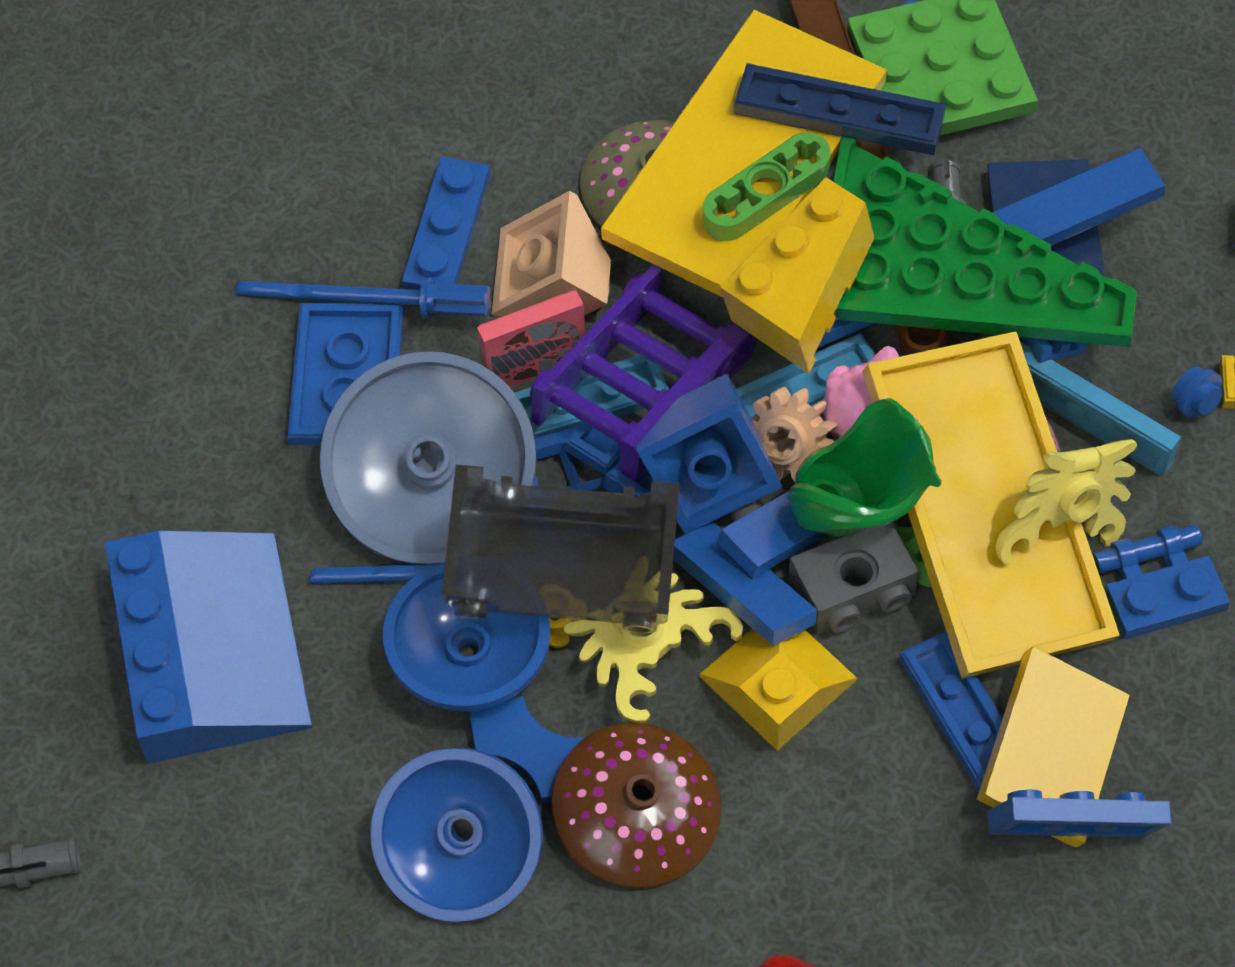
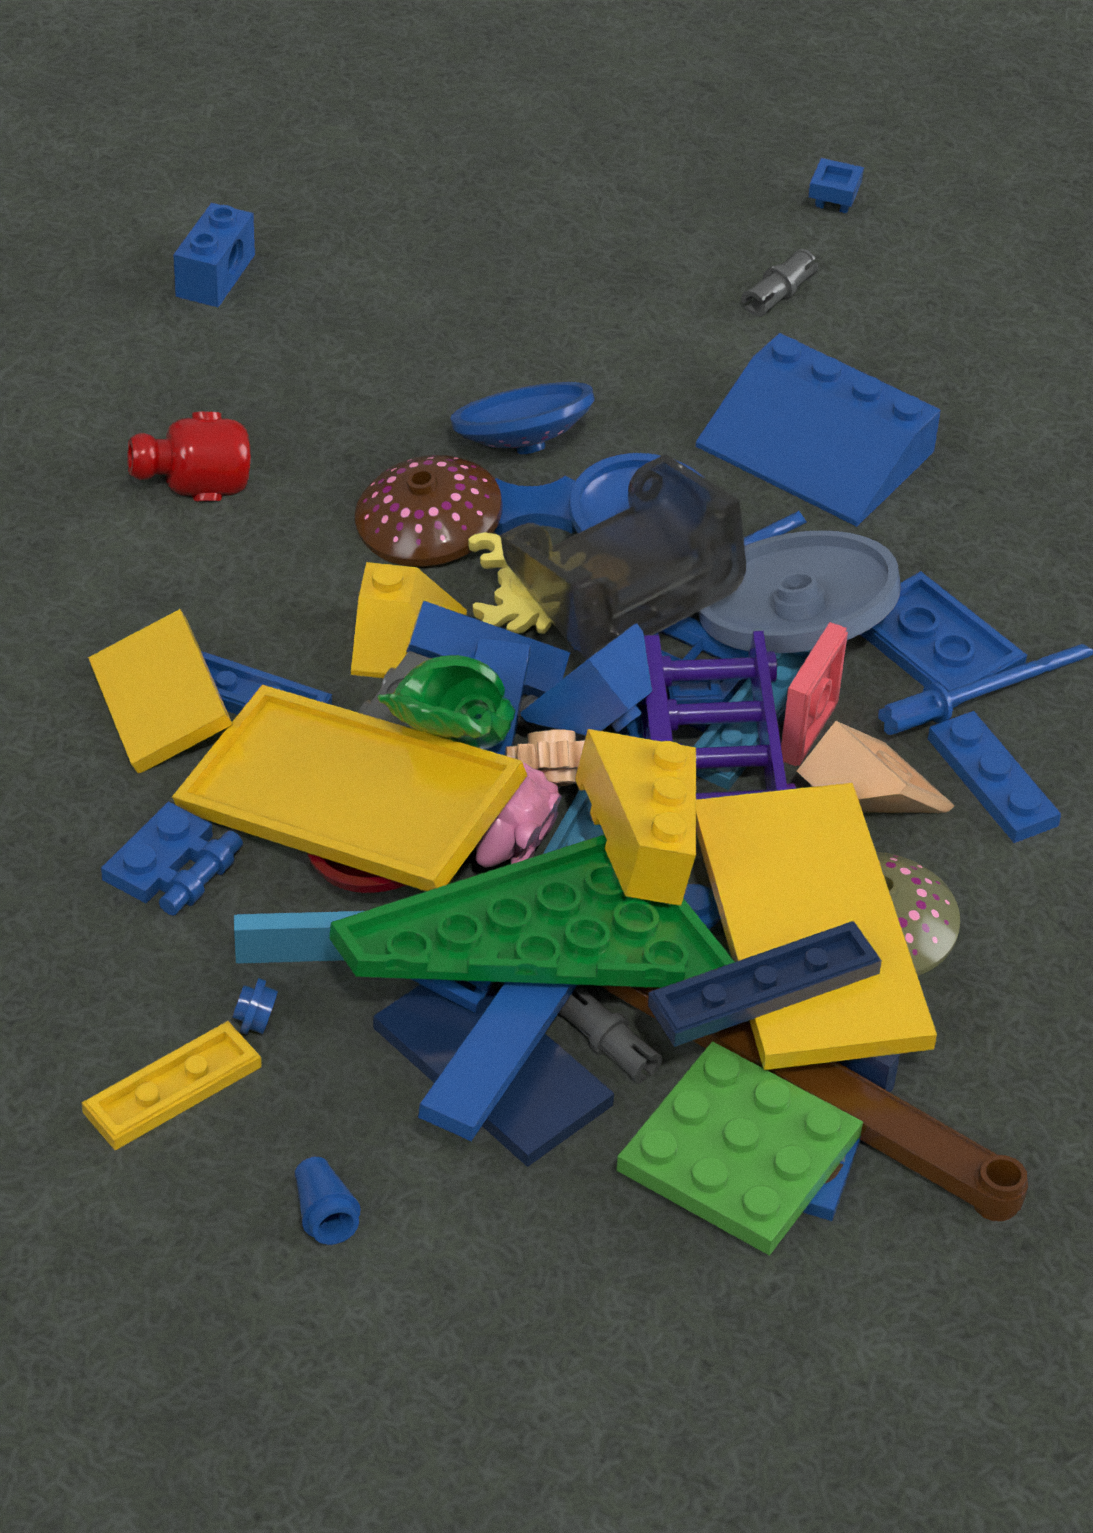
camera: 135 degrees right, 15 degrees down
bright green beam [703,133,830,241] -> none
plate [987,789,1172,838] -> none
light yellow animal [995,439,1137,564] -> none

